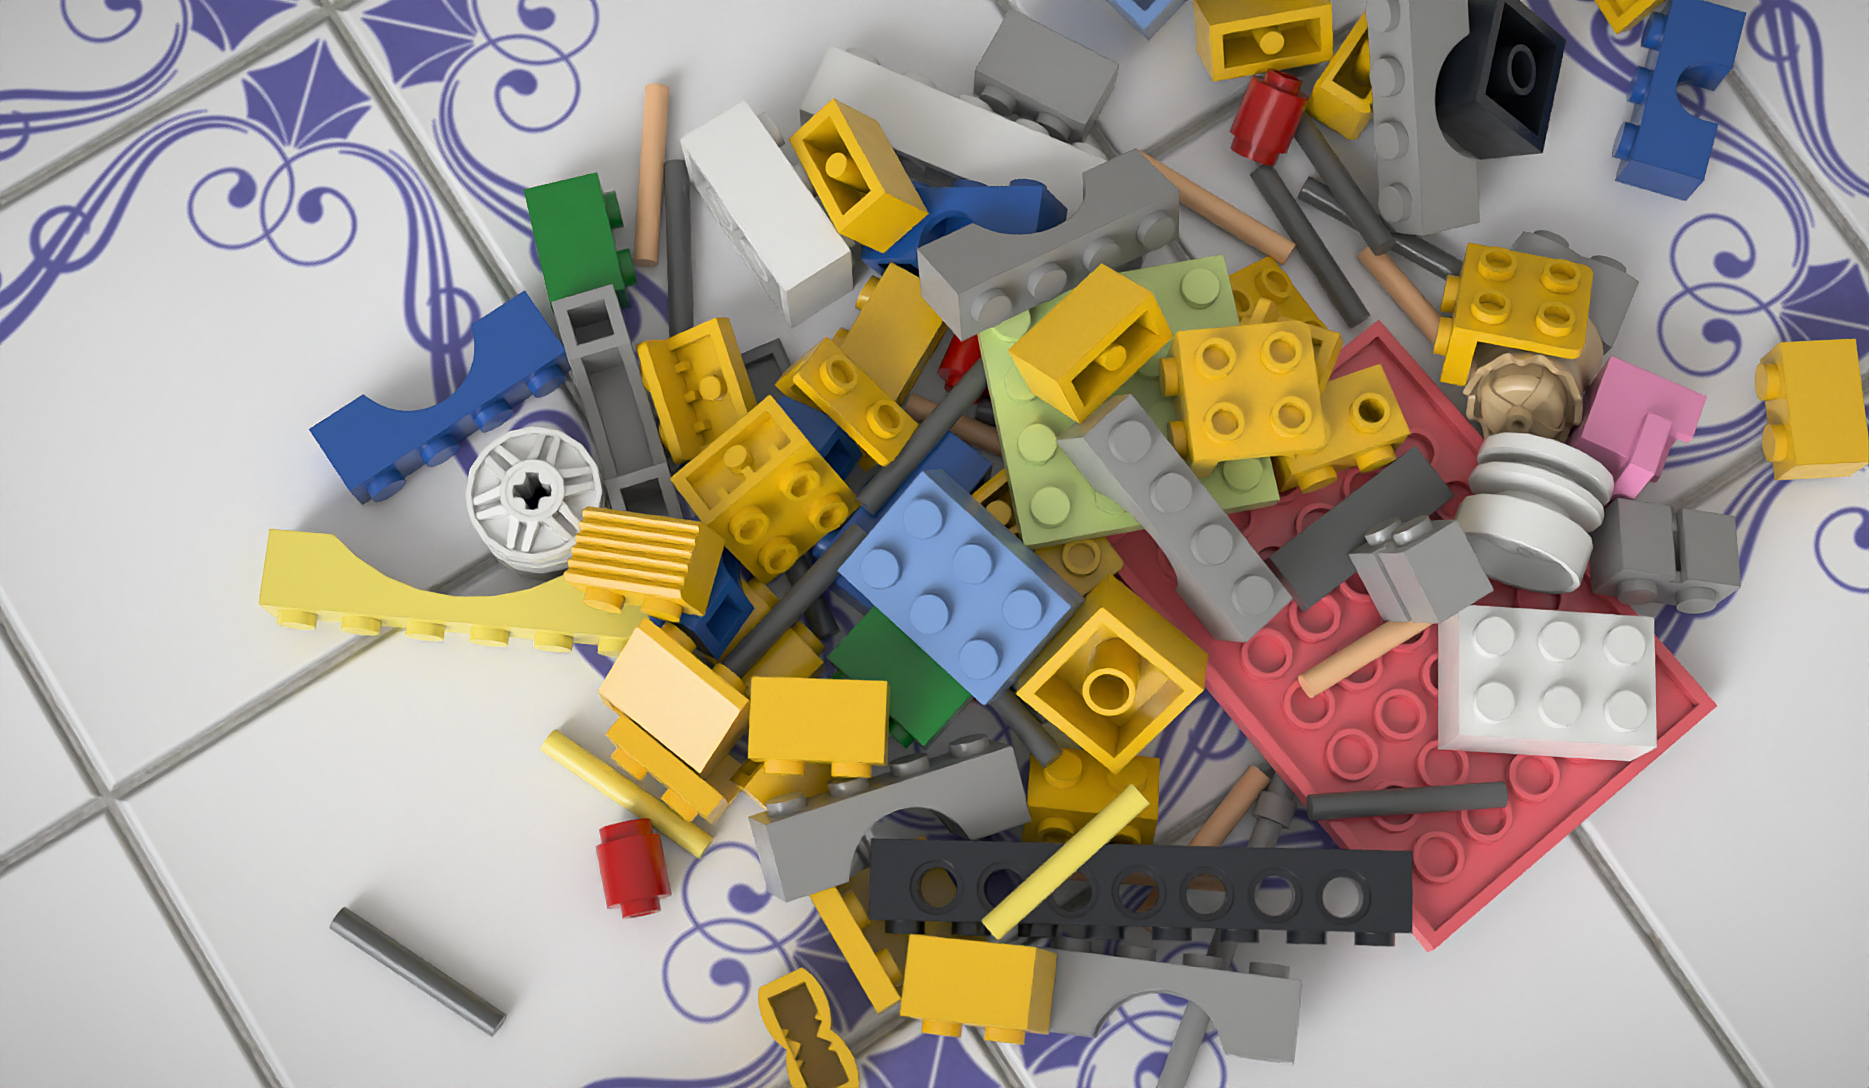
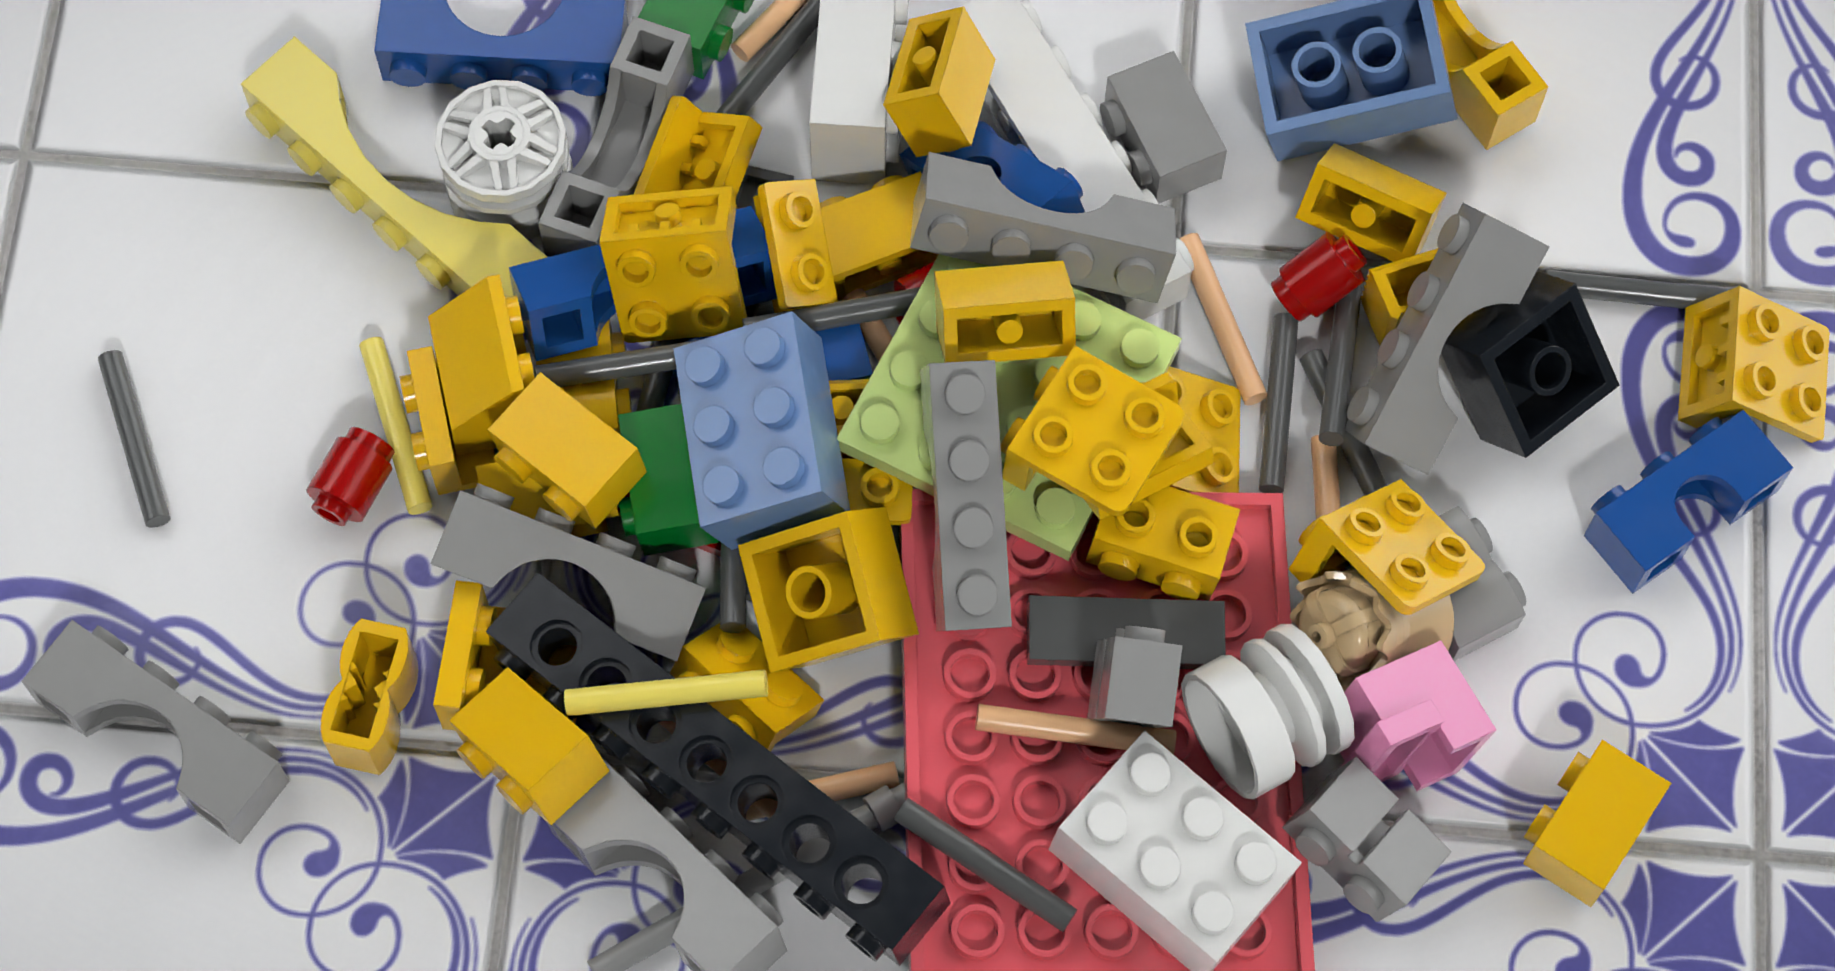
camera: 40 degrees right, 10 degrees down
yellow brick [564,506,725,622] -> none

